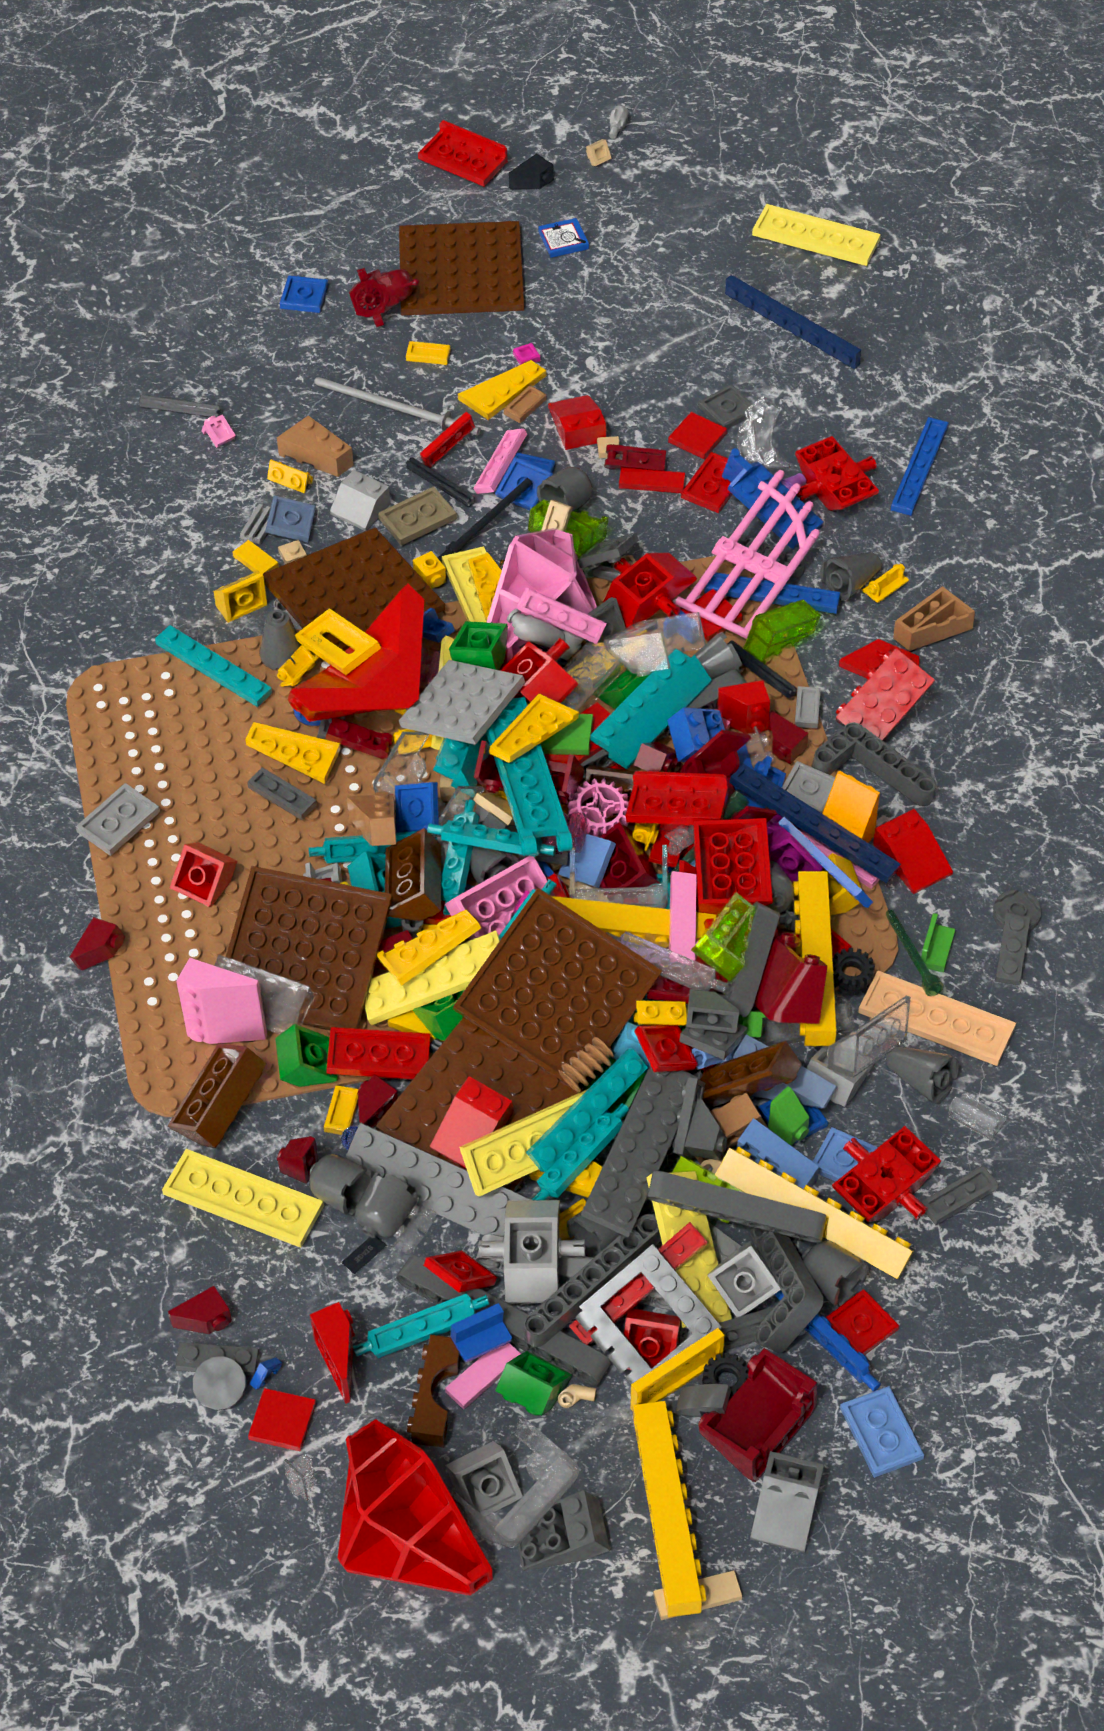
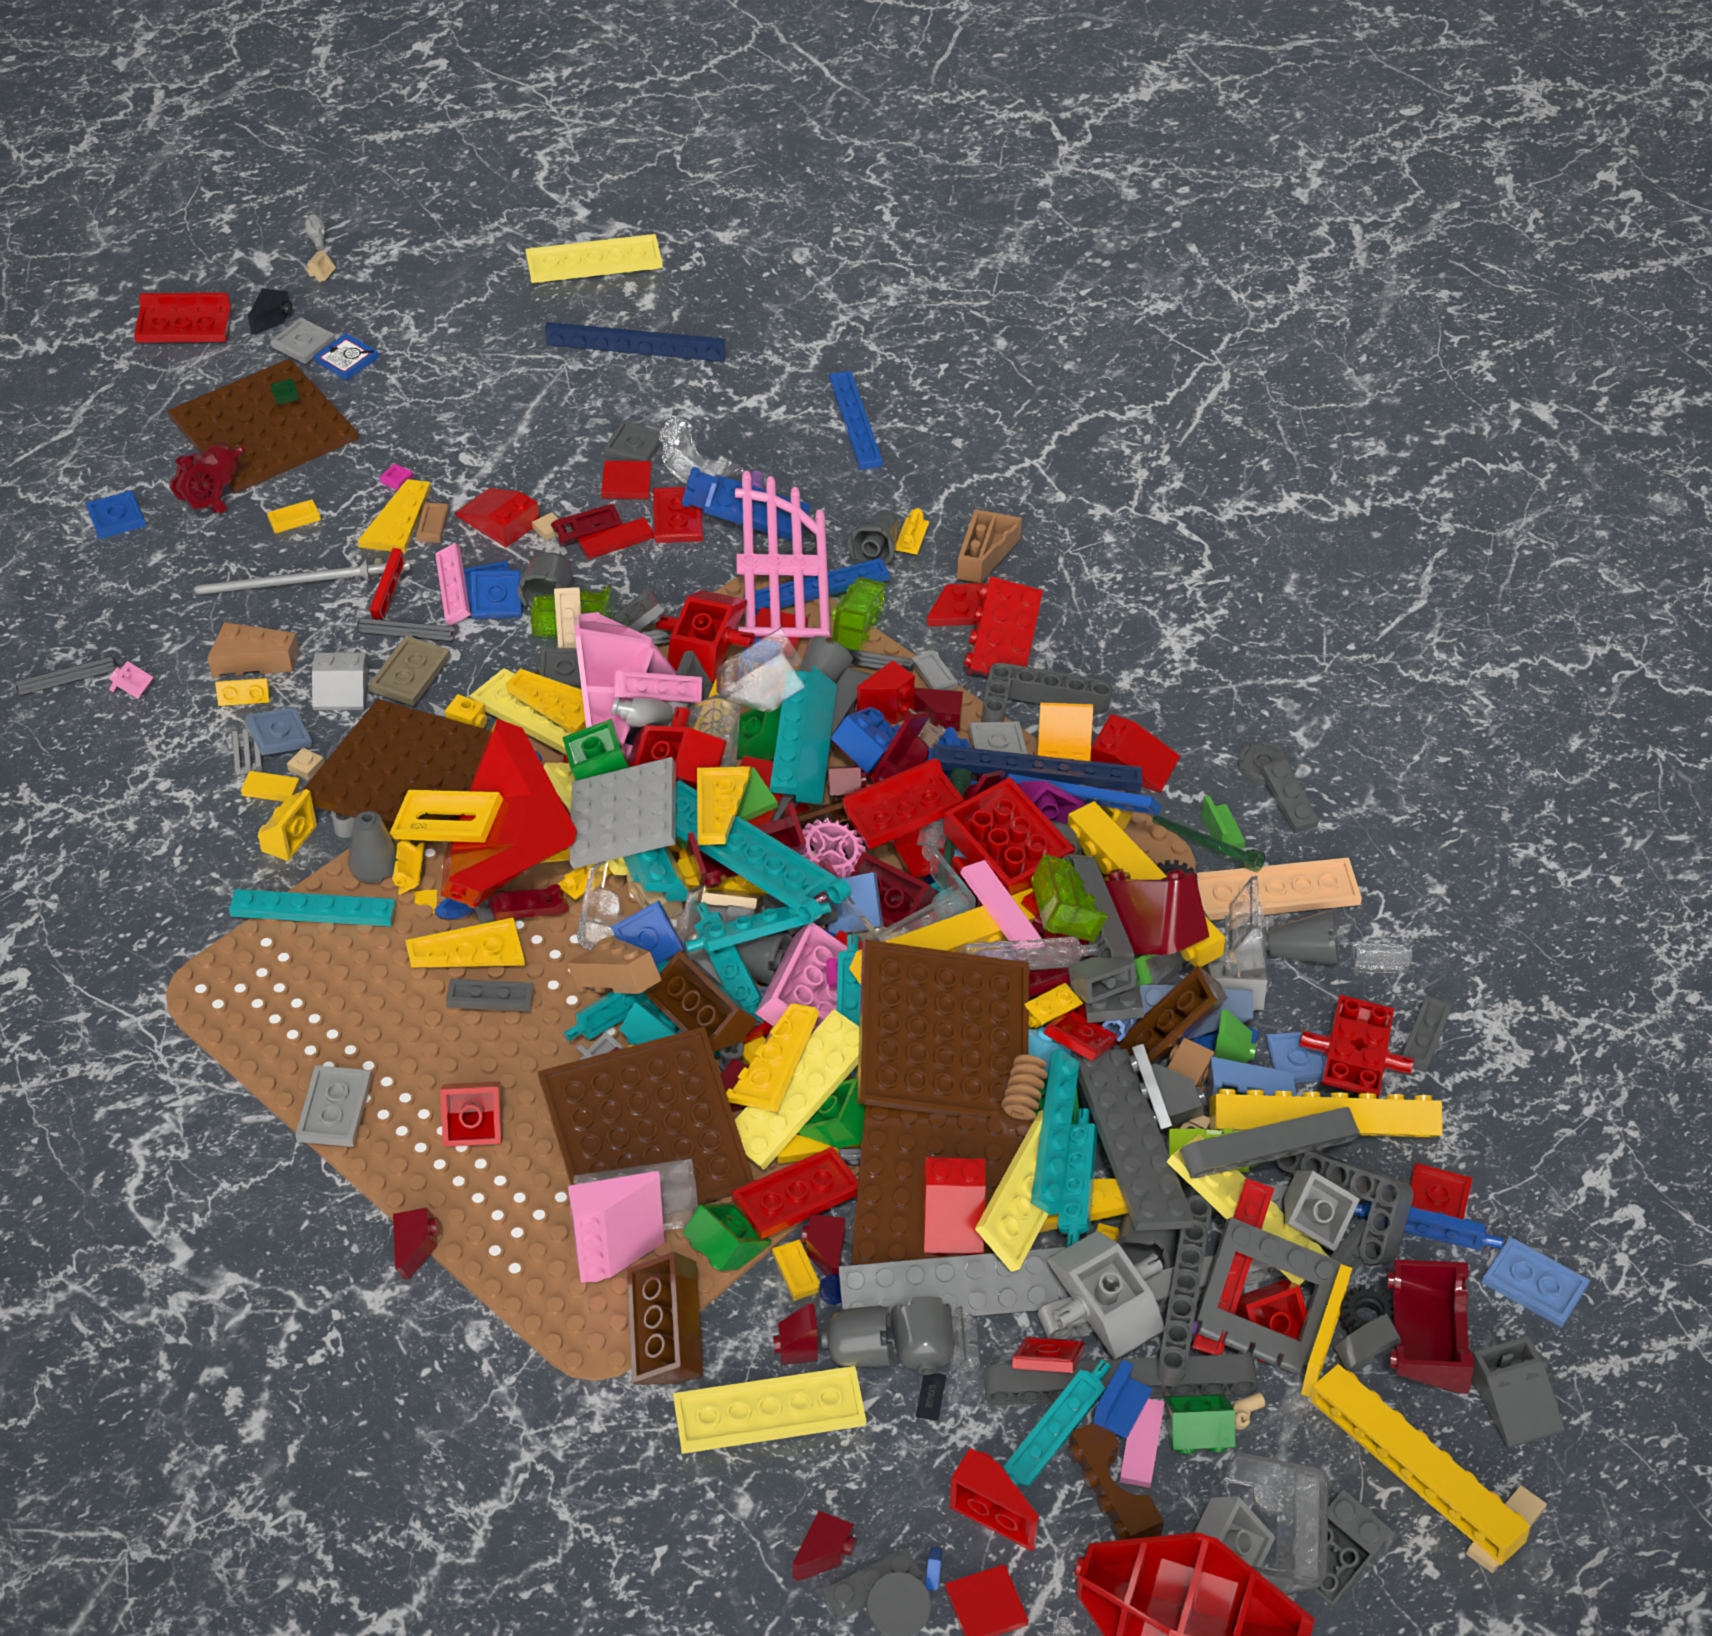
camera: 35 degrees left, 5 degrees down
black bar [437,478,533,563] -> none
yellow hinge [633,823,659,851] -> none
red slope [795,436,879,510] -> none
dark grey cylinder [802,1241,868,1306] -> none
none -> light grey plate [270,318,335,364]
none -> dark green plate [270,379,299,405]

